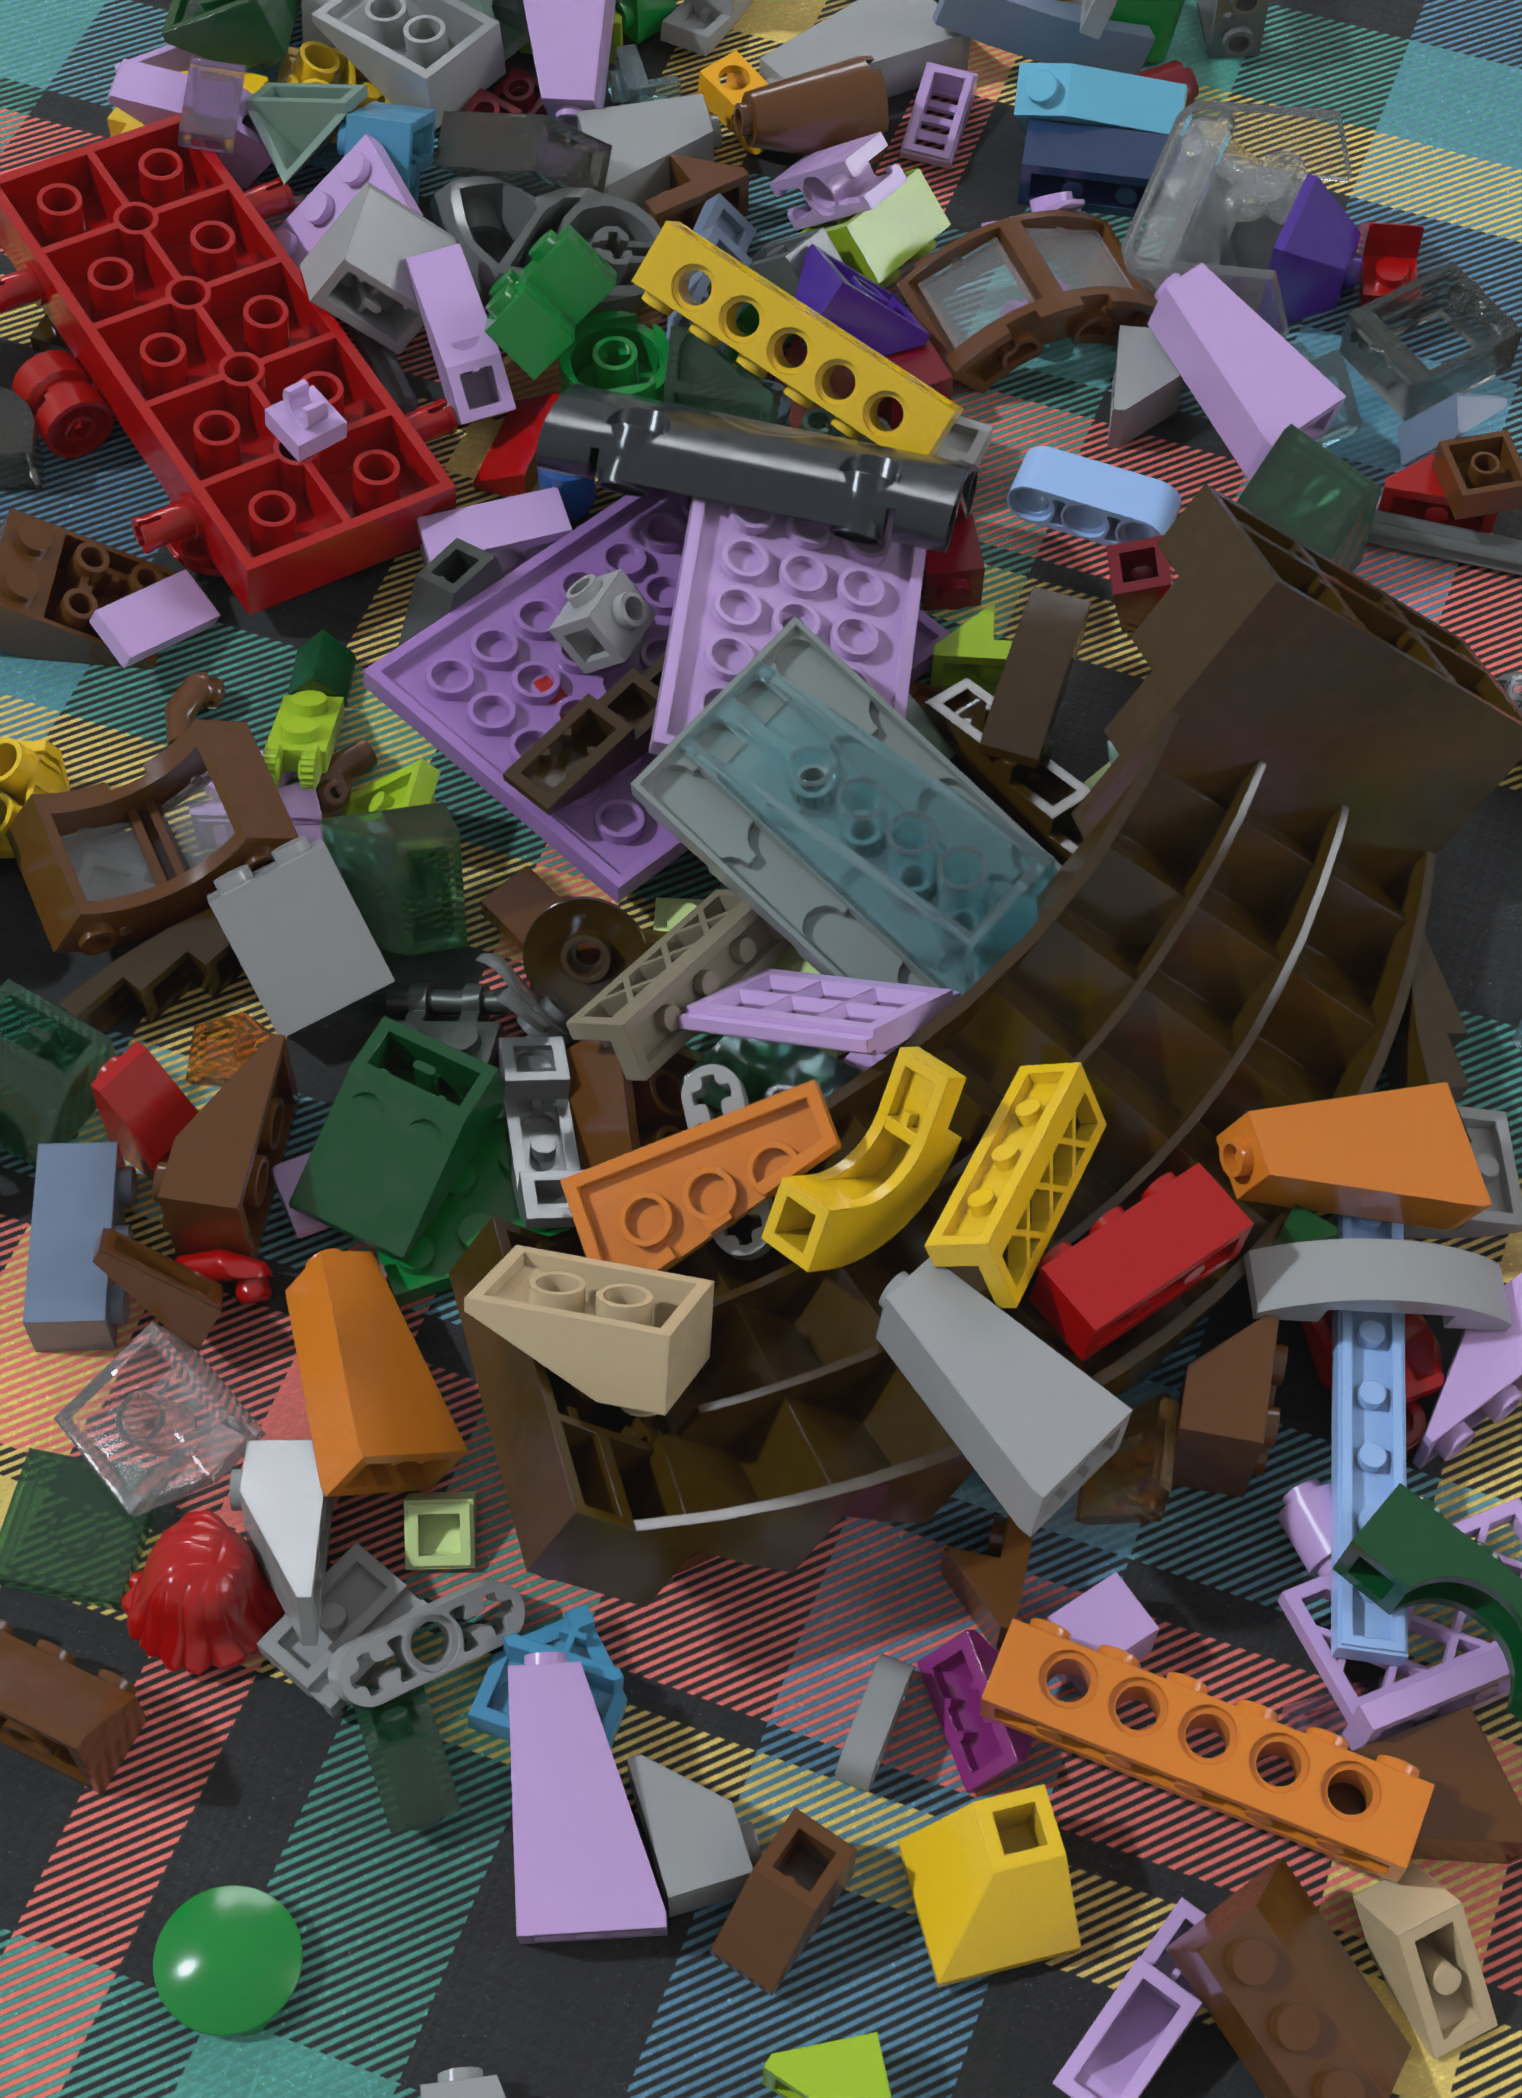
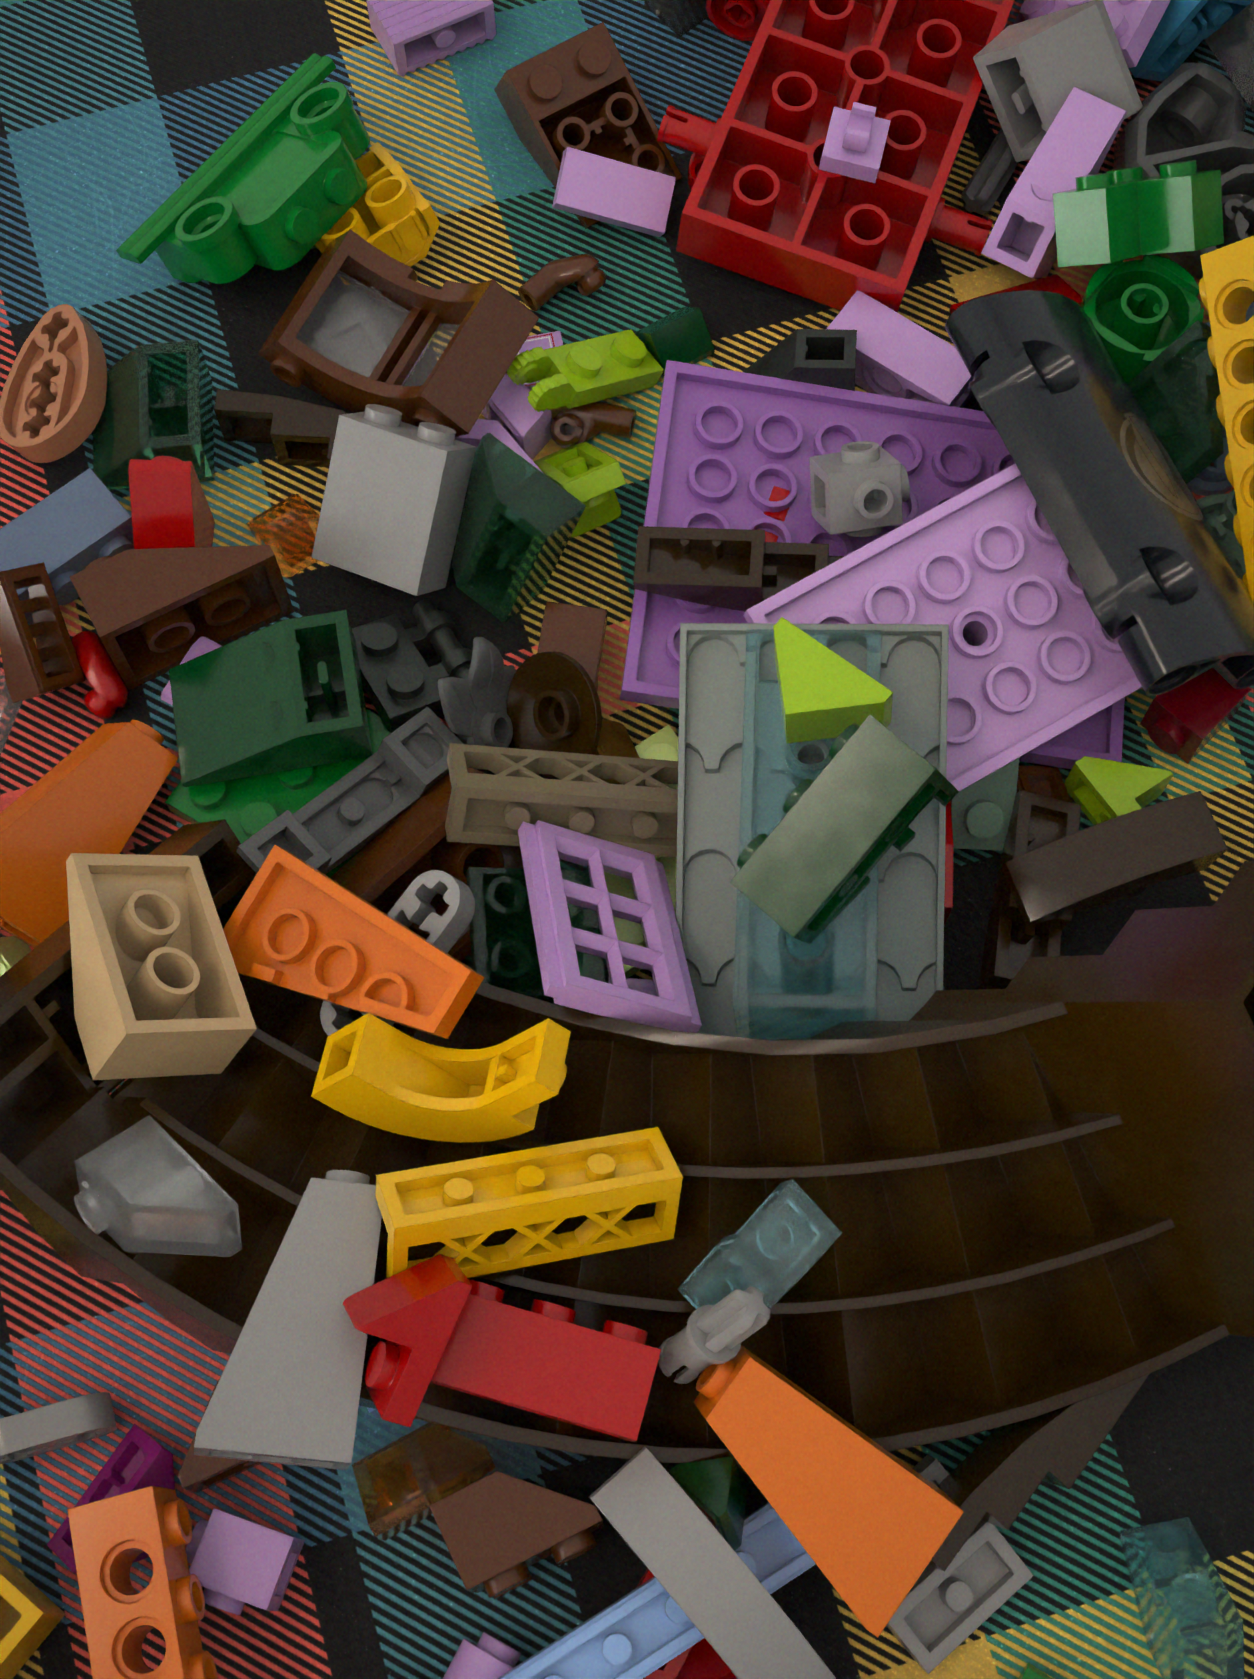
camera: 55 degrees right, 10 degrees up
none -> clear slope [74,1115,242,1257]
none -> red slope [343,1254,472,1428]
none -> light grey axle [658,1286,771,1384]
none -> clear light blue slope [678,1179,842,1309]
none -> dark green wedge [730,715,959,944]
none -> lime slope [773,617,893,744]

